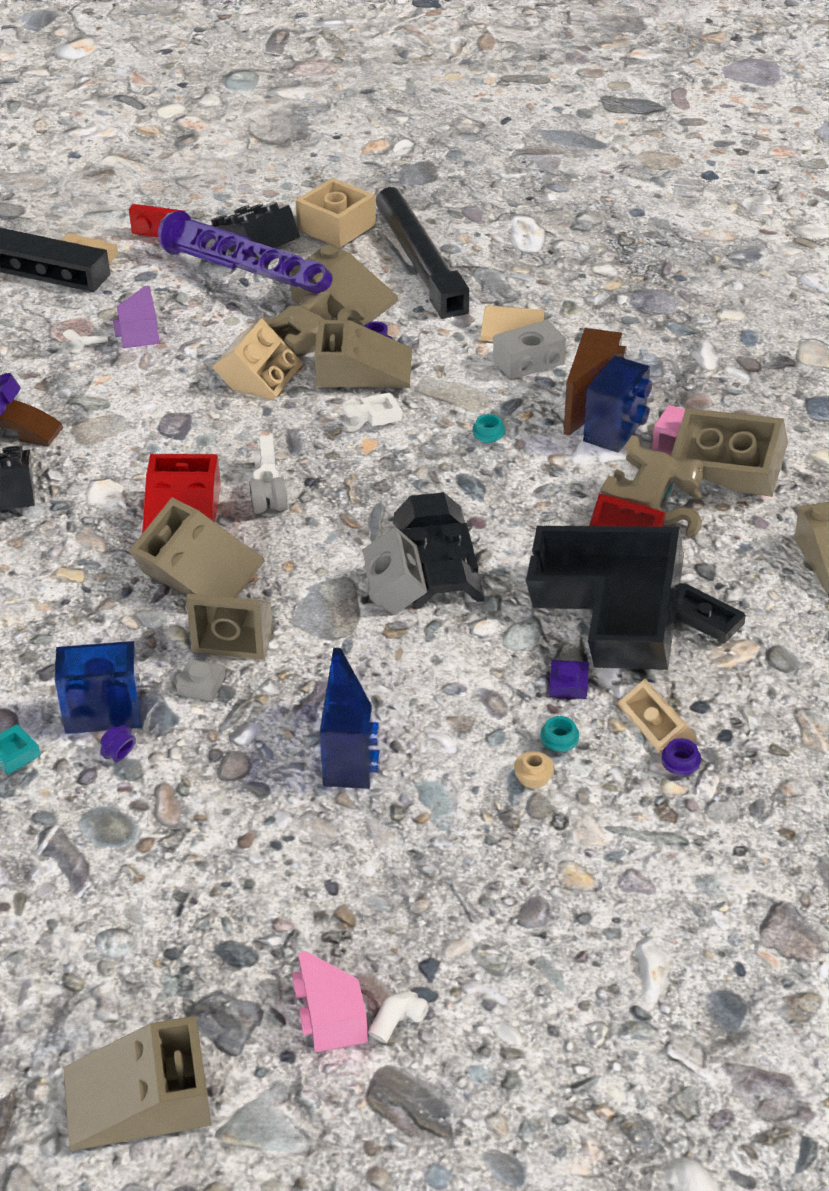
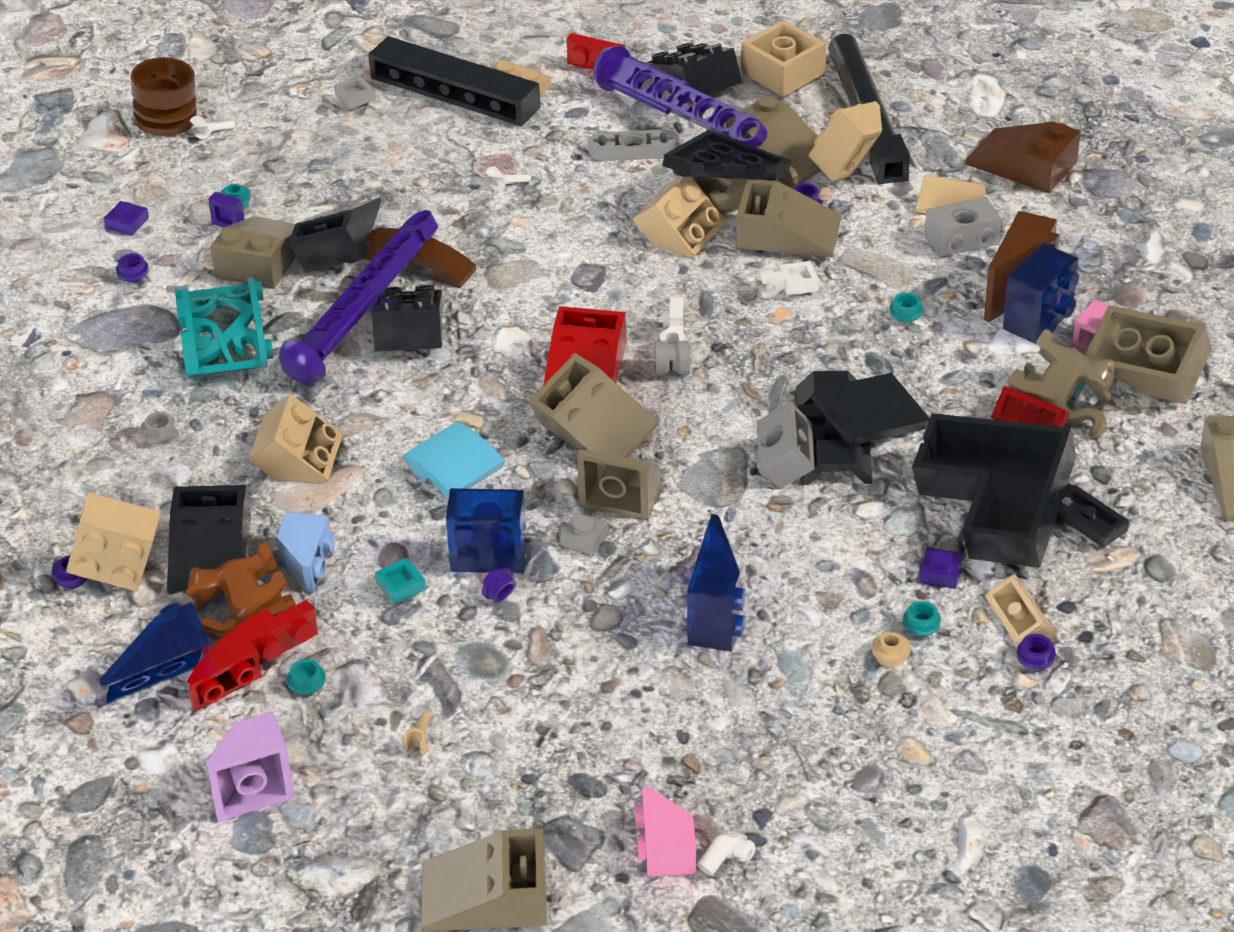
camera: 10 degrees right, 0 degrees up
medium lavender slope [113,286,160,348] -> none
none -> medium azure slope [402,421,505,502]
none -> tan hand [403,711,432,755]
none -> light grey beam [588,130,678,161]
none -> black plate [662,130,791,181]
none -> tan slope [808,101,882,181]
none -> black tile [810,373,930,446]
none -> reddish brown slope [965,121,1081,193]

